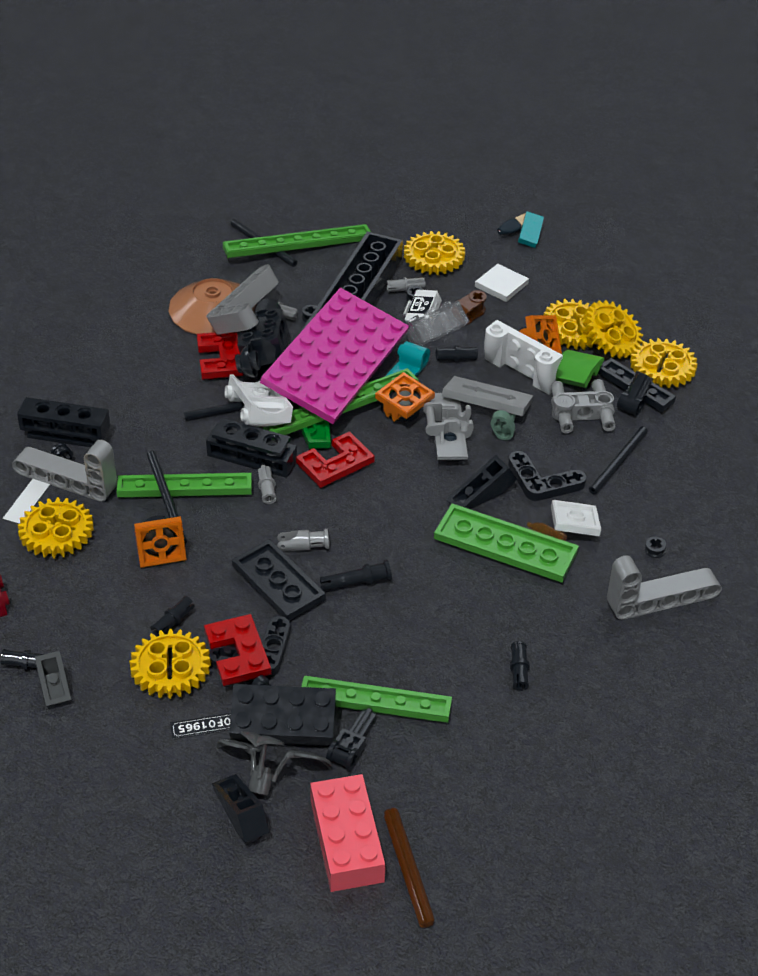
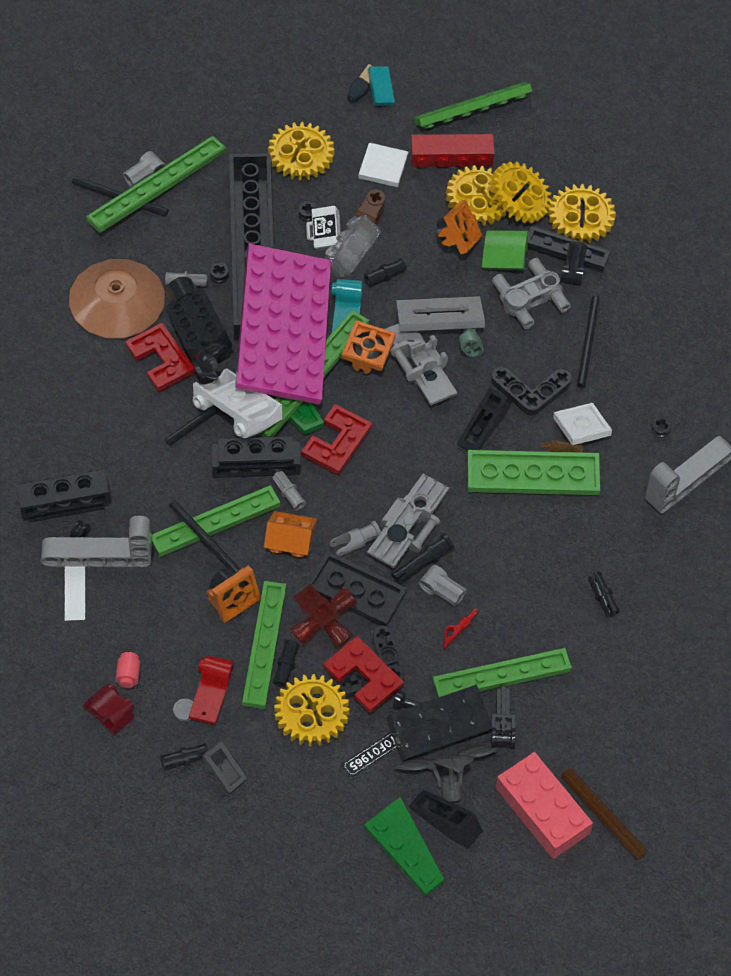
camera: 25 degrees left, 15 degrees up
yellow gear [18,497,94,558] -> none
light grey beam [206,264,279,334] -> none
light grey axle [386,277,426,293] -> none
white piece [484,320,563,395] -> none
none -> coral brick [115,652,141,688]
none -> light grey piece [123,151,166,187]
none -> light grey piece [173,699,193,722]
none -> red door [188,655,234,725]
none -> bright green plate [242,581,286,709]
none -> orange slope [264,511,318,557]
none -> clear red brick [290,584,357,649]
none -> green wing [364,797,444,897]
none -> light grey piece [367,474,449,568]
none -> red brick [411,134,494,168]
none -> bright green plate [413,82,532,129]
none -> light grey piece [418,565,466,606]
none -> red hand [443,608,479,650]

